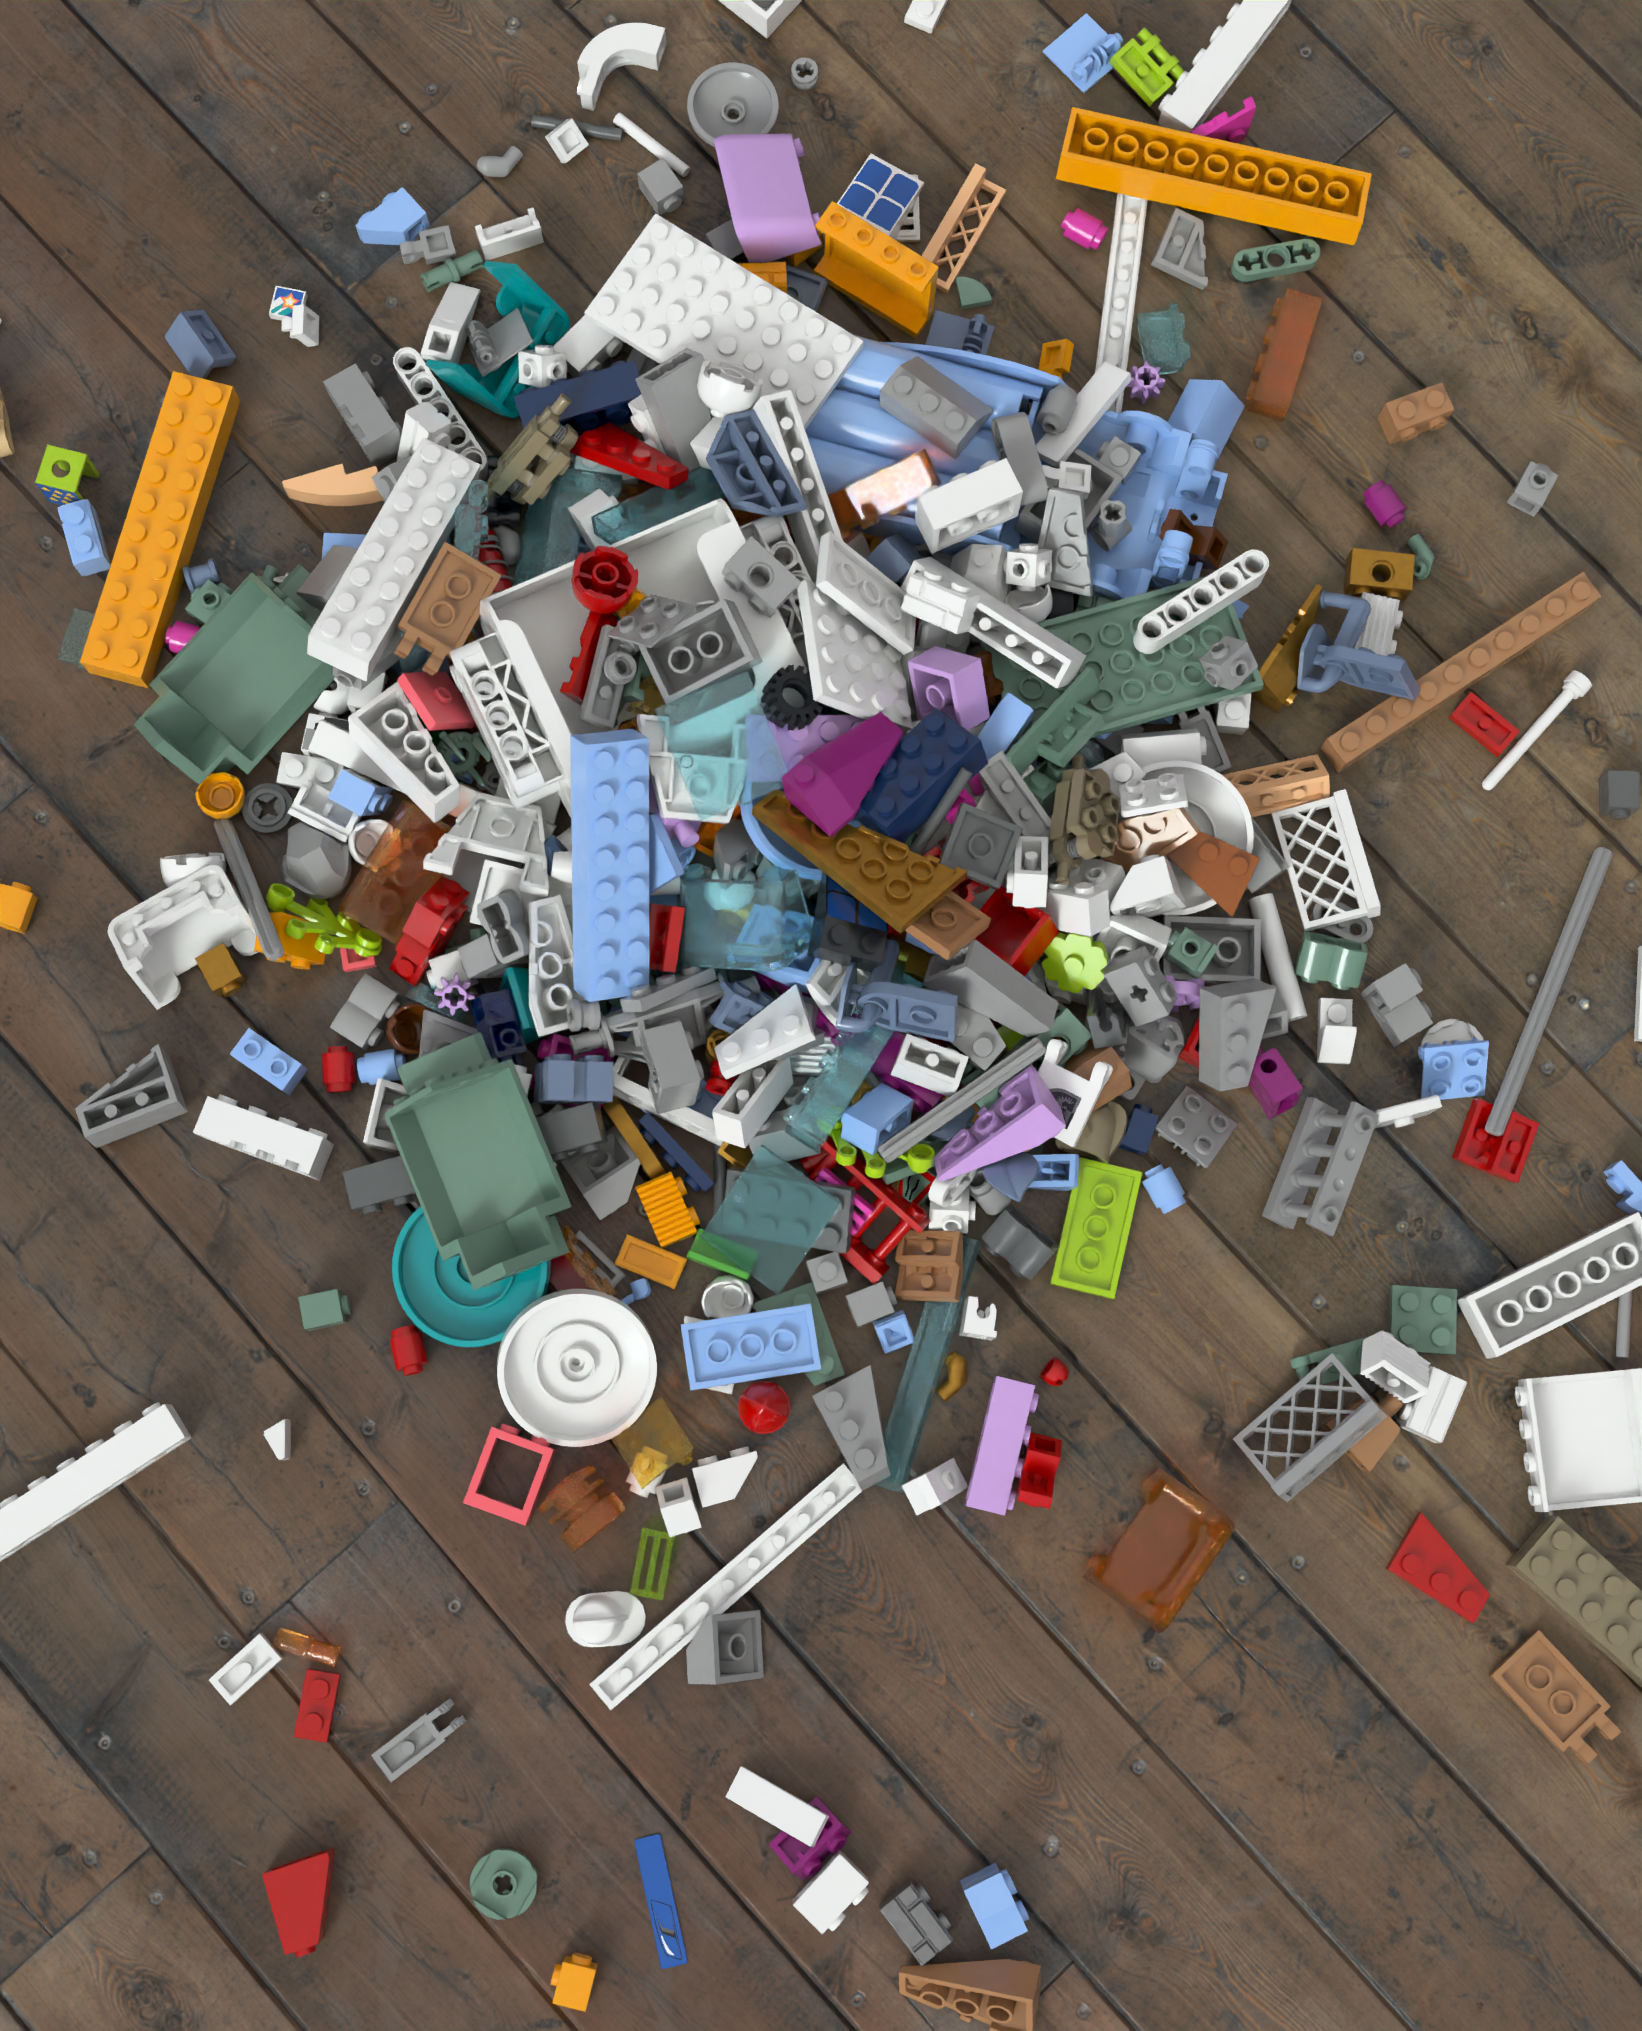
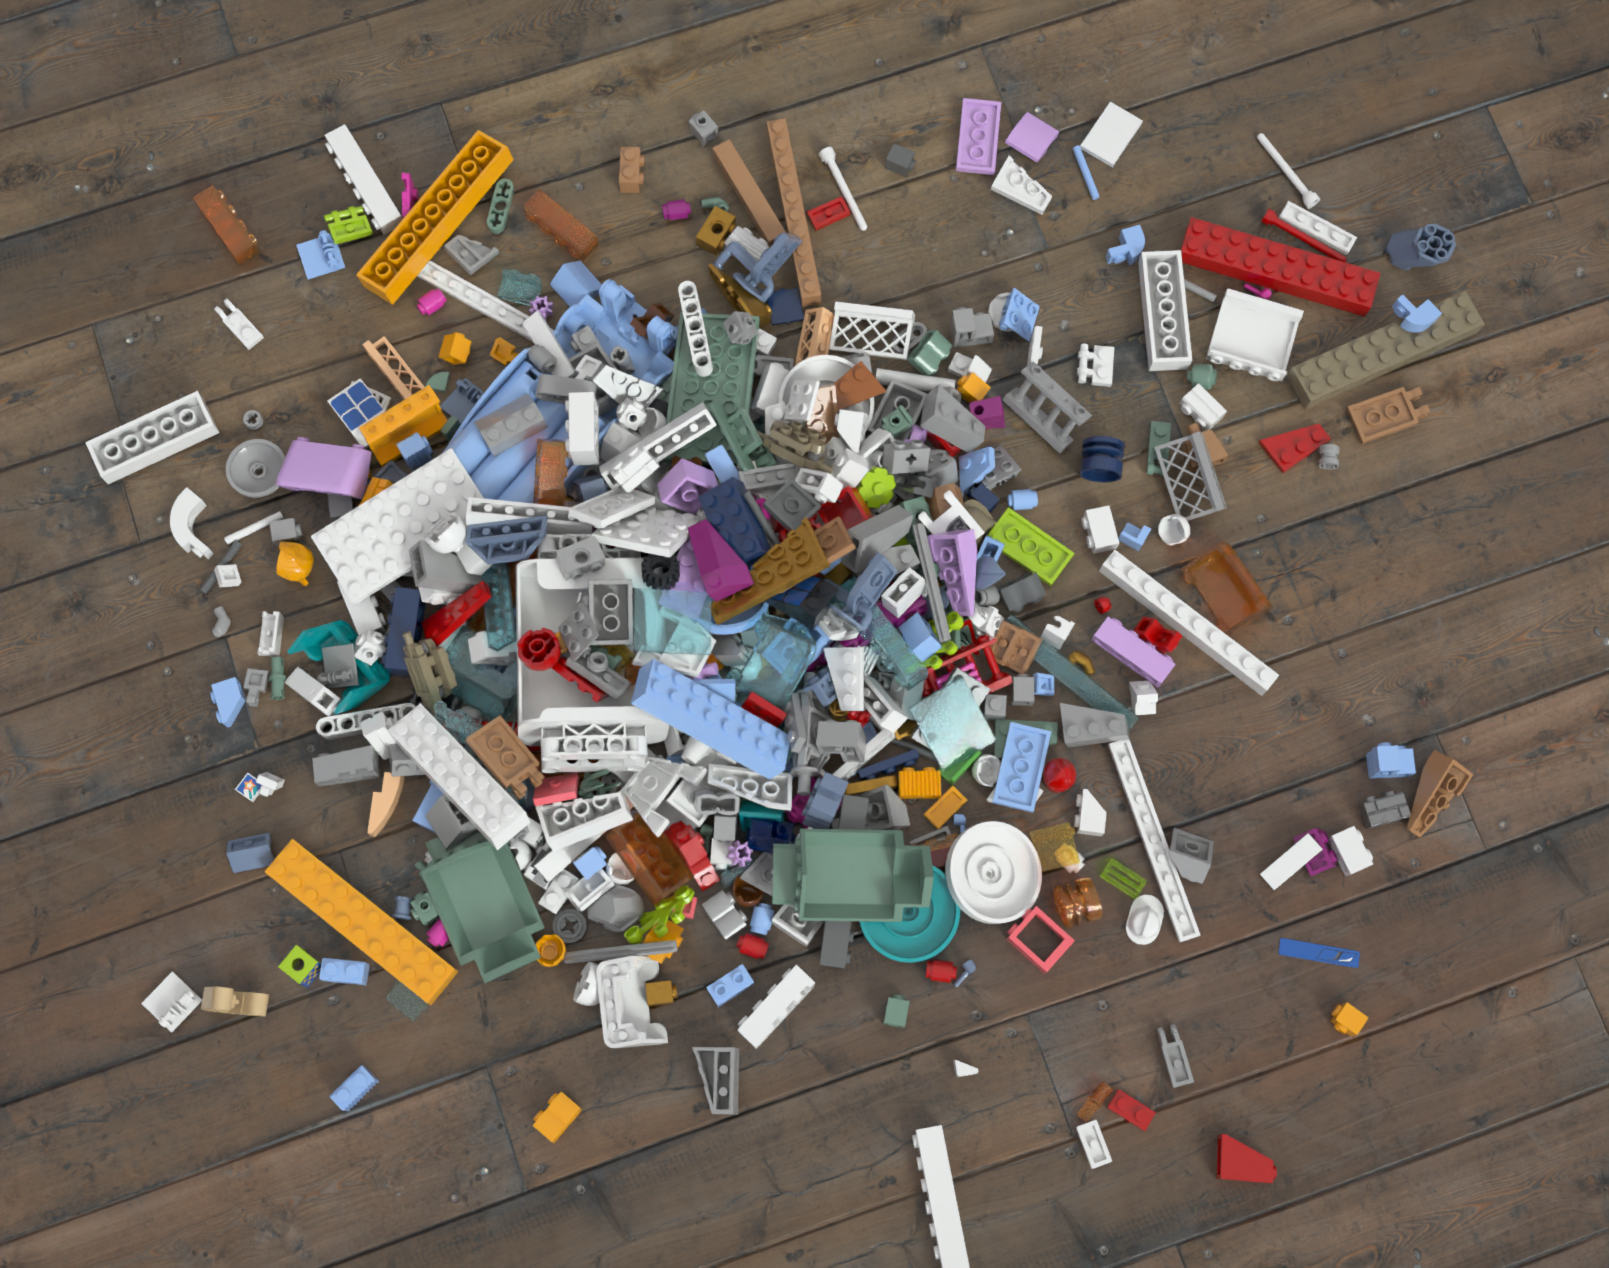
camera: 65 degrees left, 5 degrees down
sand green plate [470,1848,538,1920] -> none
light grey wheel [567,999,601,1032] -> none
white brick [655,1477,702,1537] -> none
white brick [1361,1330,1431,1403] -> none
sand green plate [1388,1285,1457,1355] -> none
red slope [1452,1099,1539,1183] -> none
light grey axle [1485,847,1613,1136] -> none
none -> light orange helmet [276,541,314,586]
none -> light blue brick [396,432,433,472]
none -> light orange brick [438,332,472,365]
none -> sand green tile [440,415,460,441]
none -> medium nougat brick [713,139,786,247]
none -> dark blue piece [767,288,804,326]
none -> sand blue hand [954,960,976,987]
none -> light orange brick [956,372,991,403]
none -> light blue wing [959,447,995,495]
none -> white plate [1077,344,1114,387]
none -> dark blue wheel [1080,436,1125,483]
none -> white brick [1081,506,1119,554]
none -> white brick [1099,550,1279,696]
none -> light blue panel [1118,523,1151,551]
none -> white hair [1158,514,1190,546]
none -> sand green head [1187,364,1217,390]
none -> light grey wheel [1319,444,1340,470]

